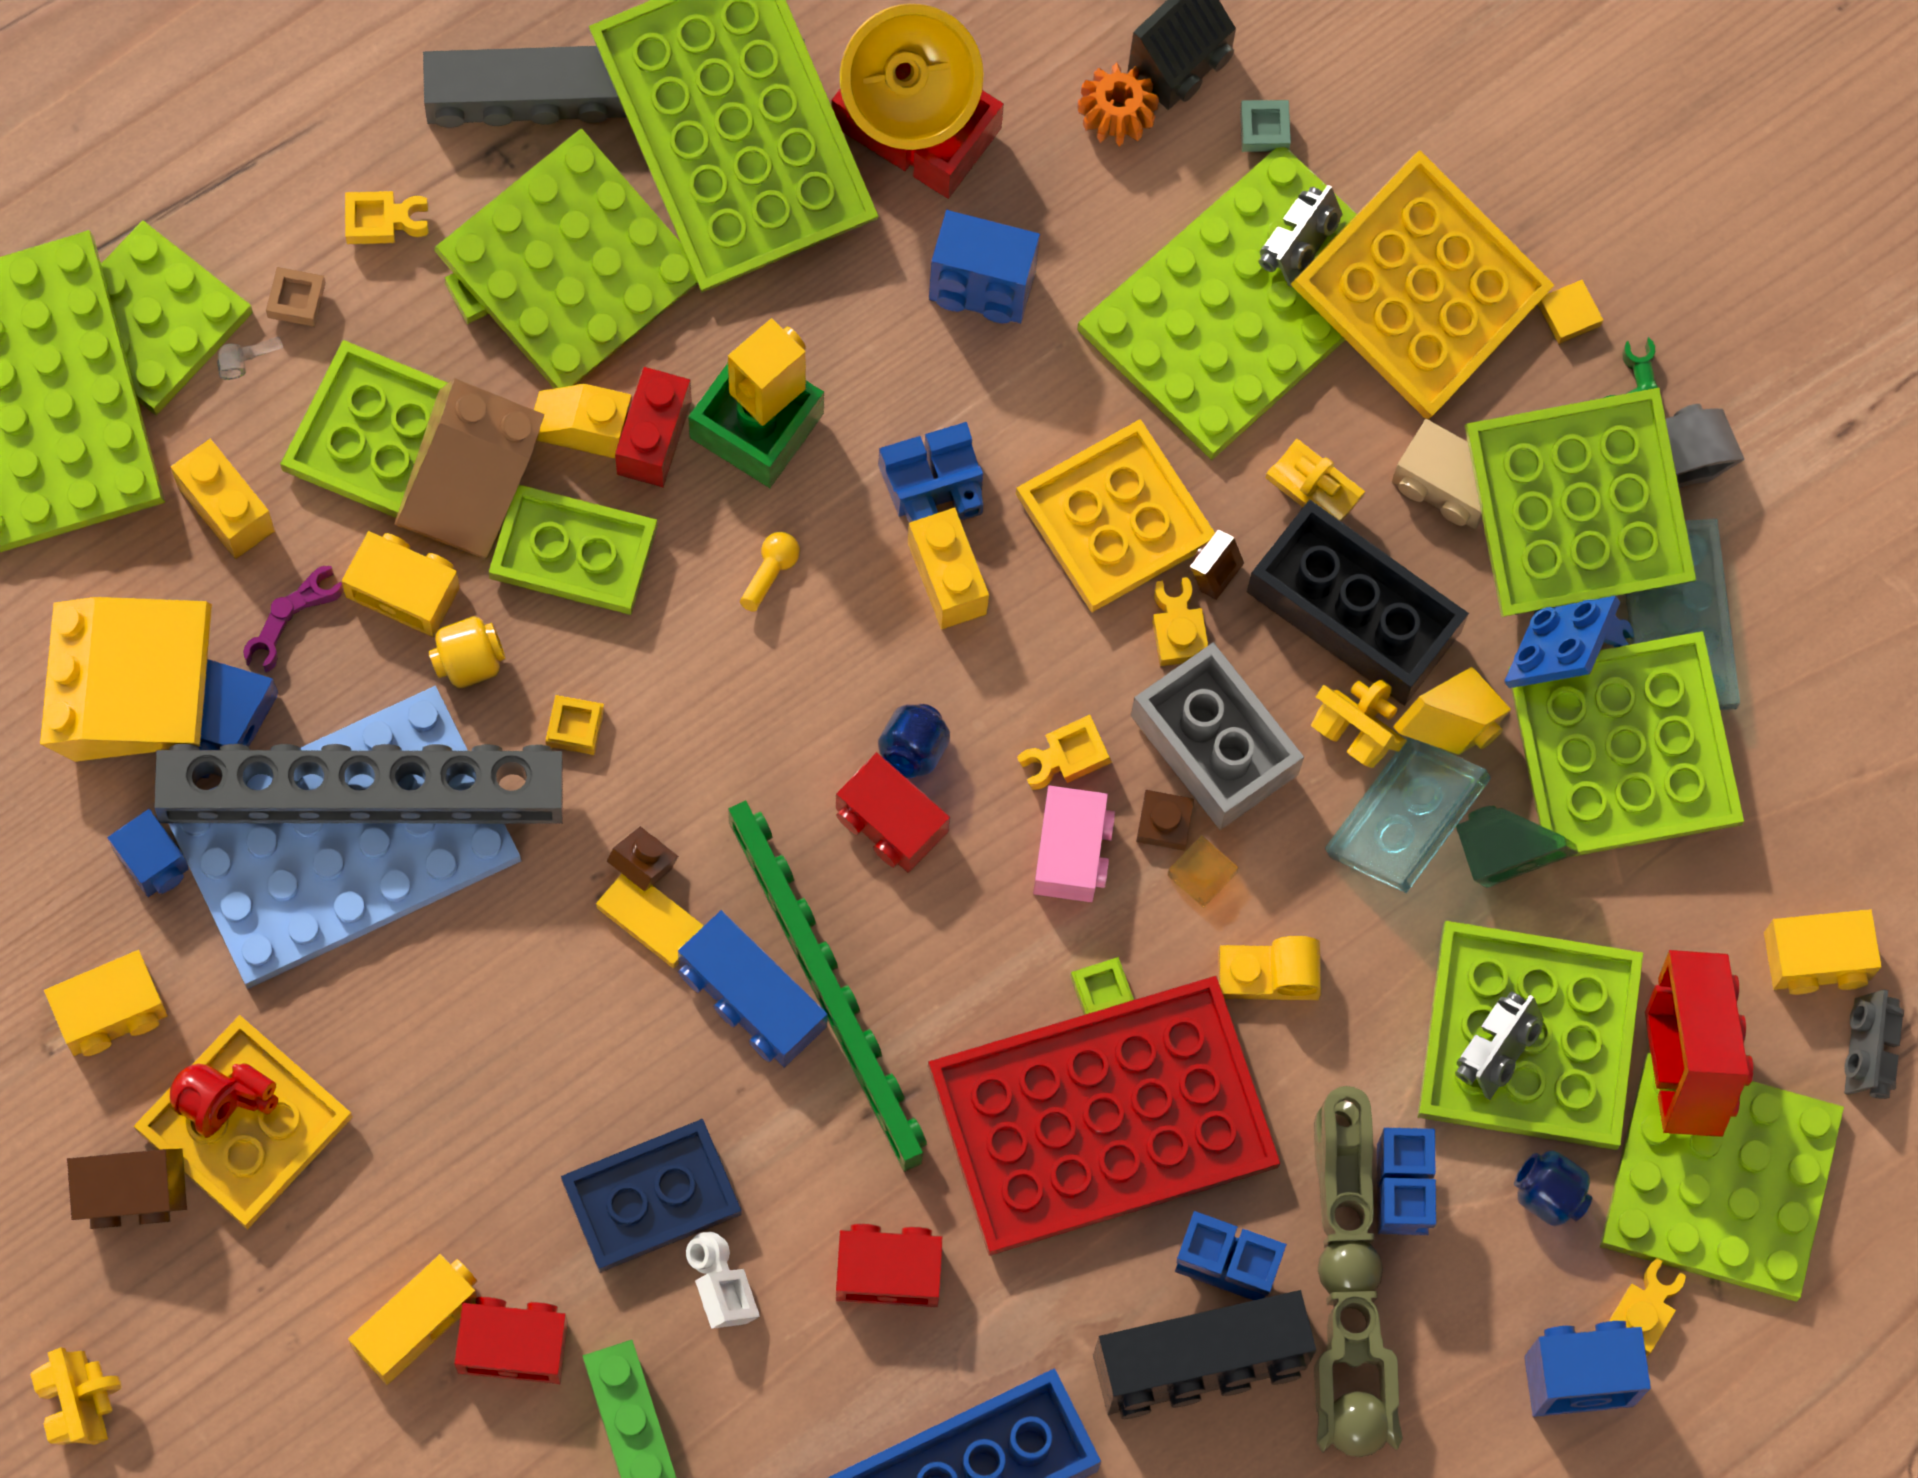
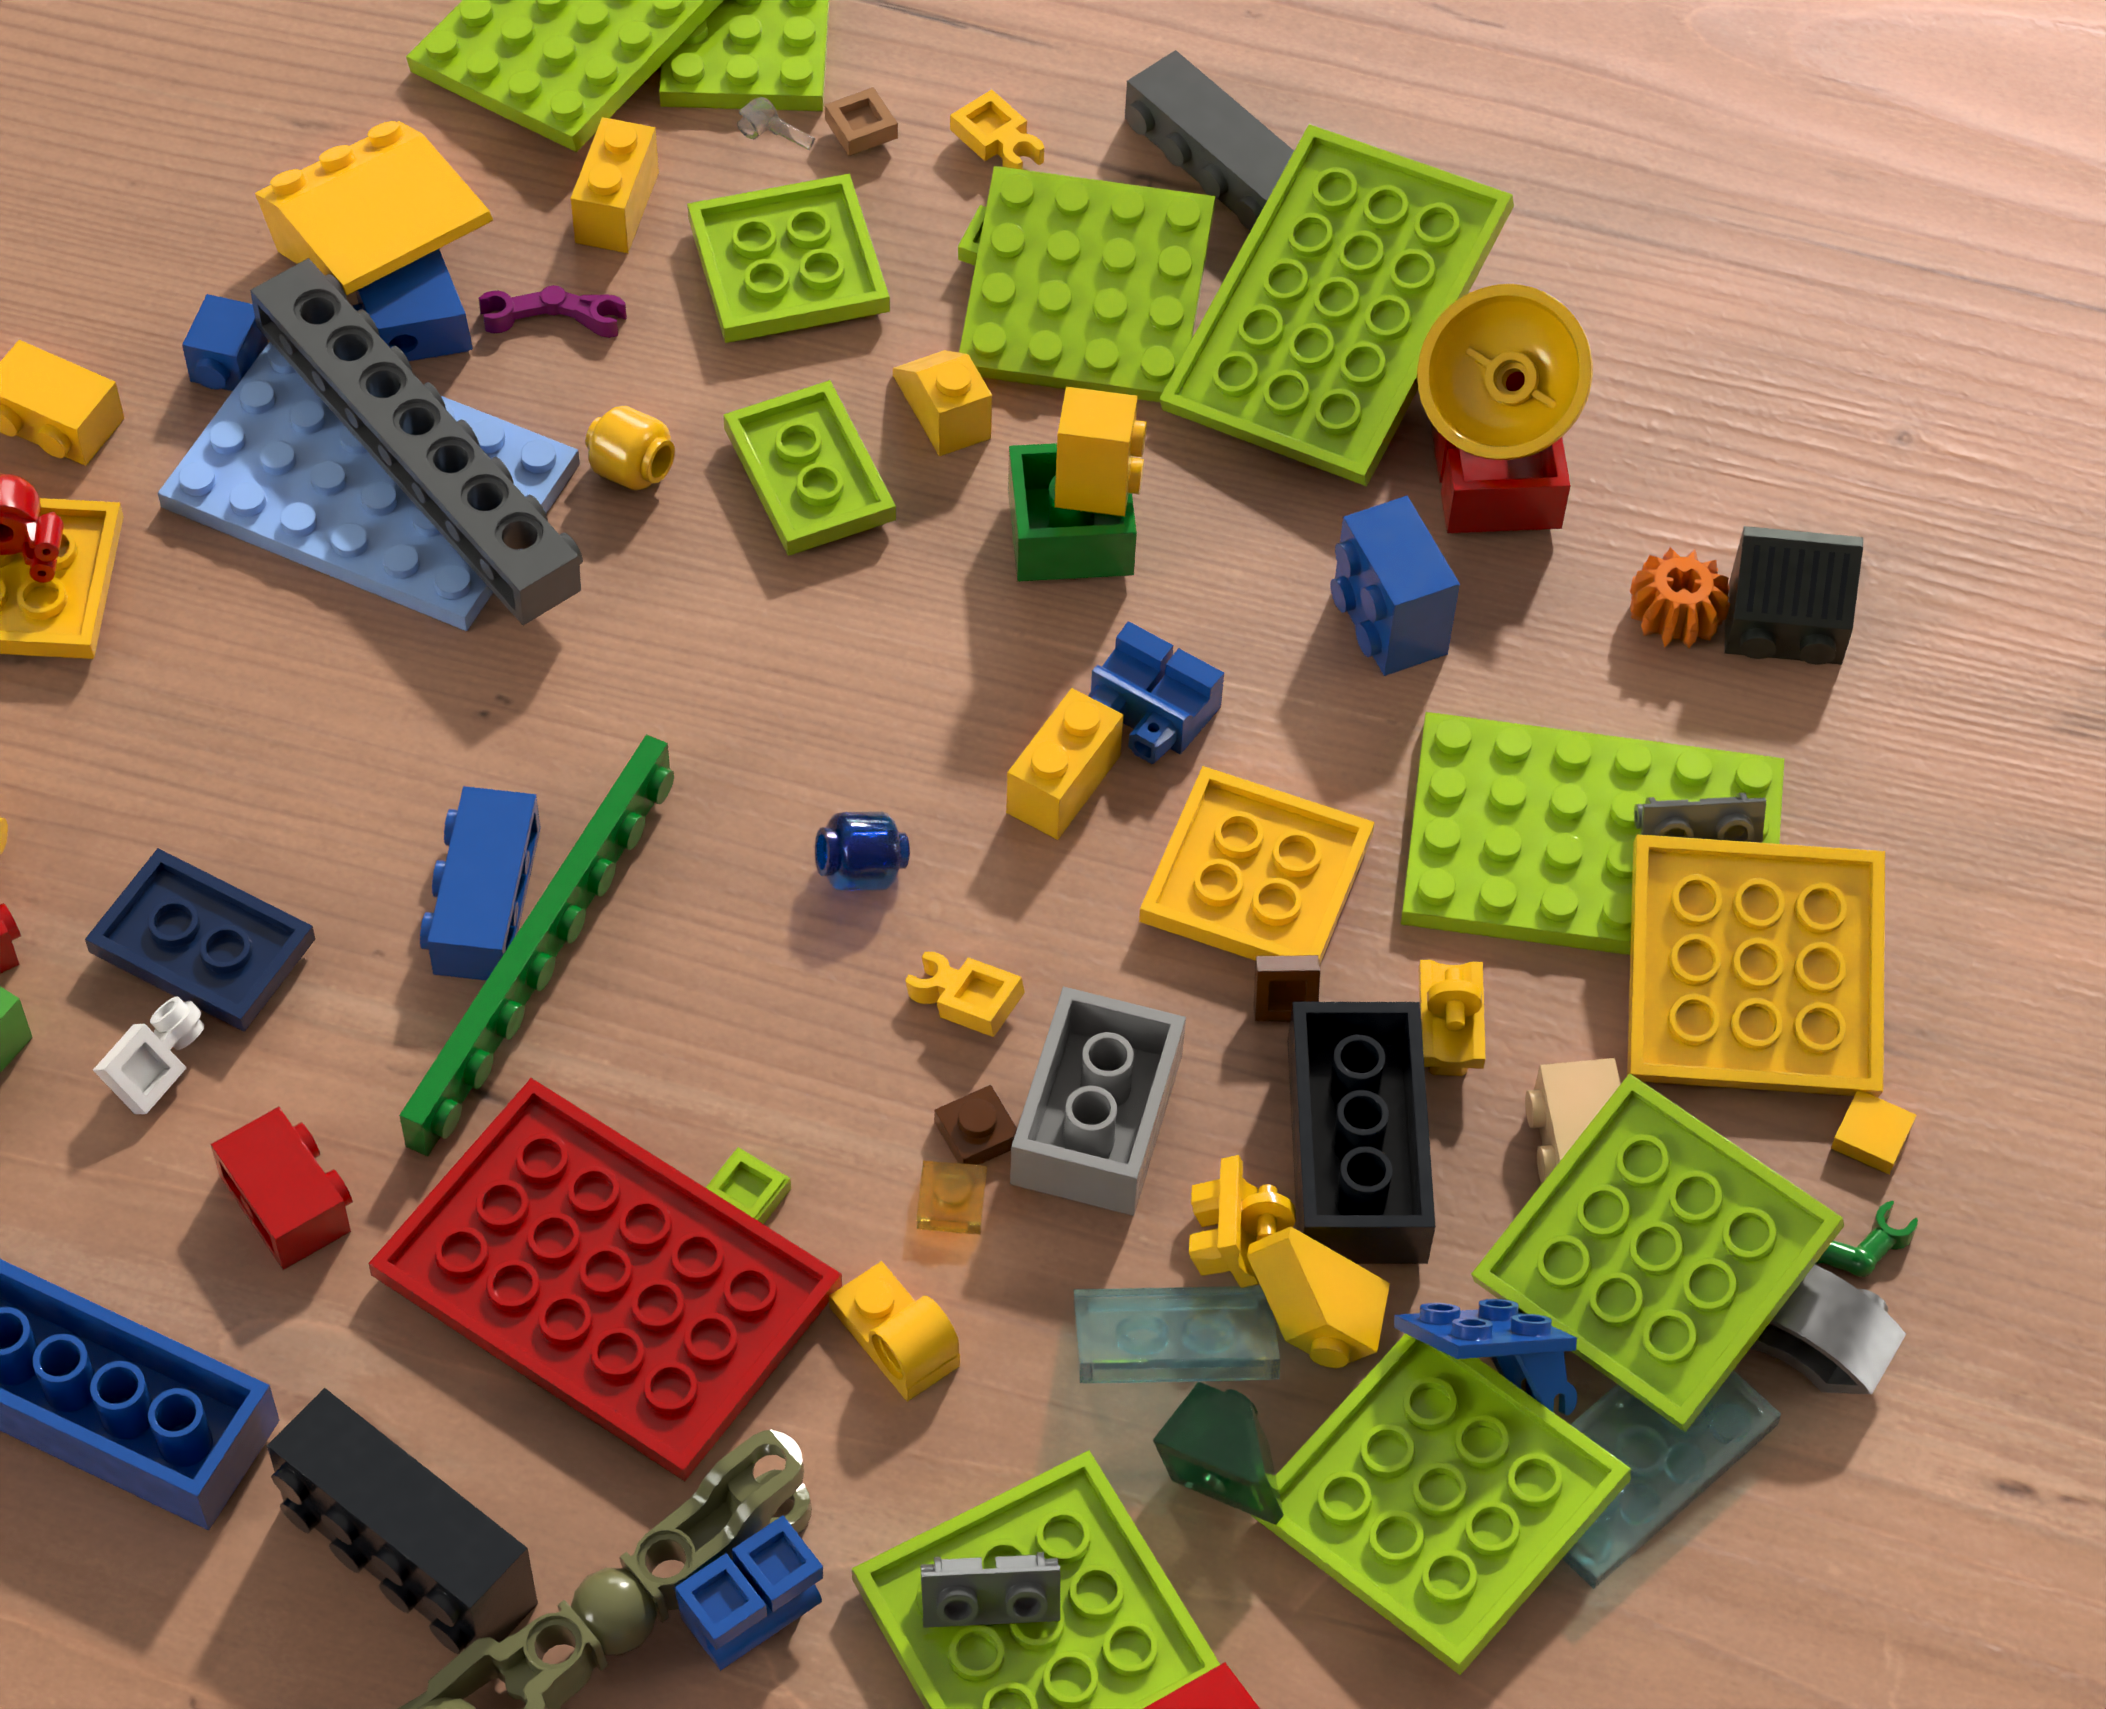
camera: 55 degrees right, 15 degrees down
yellow brick [341,531,460,638] -> none
medium nougat slope [394,378,545,560] -> none
yellow tile [545,695,605,755] -> none
yellow tile [596,874,704,969] -> none
reddish brown plate [607,826,679,892] -> none
red brick [615,367,692,488] -> none
yellow bar [740,532,800,612] -> none
red brick [836,752,950,873] -> none
bright pink brick [1033,785,1115,902] -> none
yellow plate [1152,577,1208,667] -> none
blue hips [1175,1211,1287,1301] -> none
sand green plate [1240,100,1291,152] -> none

